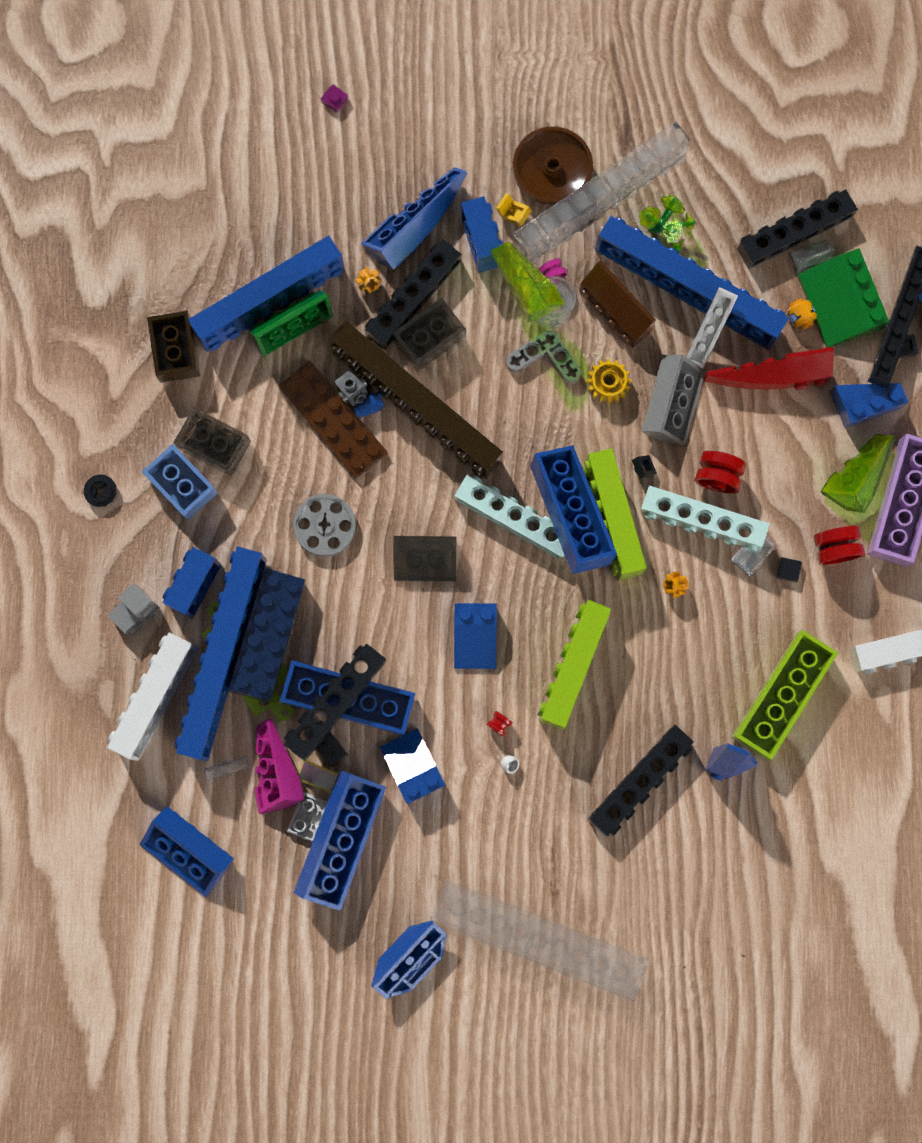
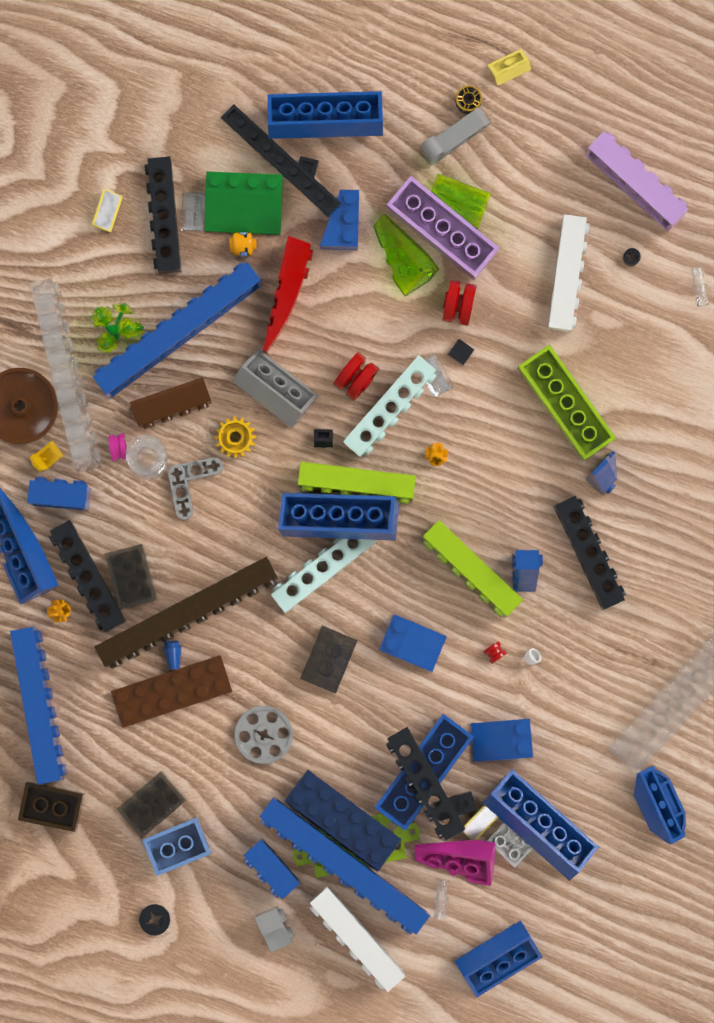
camera: 70 degrees left, 5 degrees up
green slope [249,290,333,357] -> none
dark grey brick [334,369,370,407] -> none
clear neon green wedge [490,242,565,323] -> none
white tile [686,287,738,369] -> none
none -> flat silver slope [92,189,123,232]
none -> blue wedge [512,550,543,592]

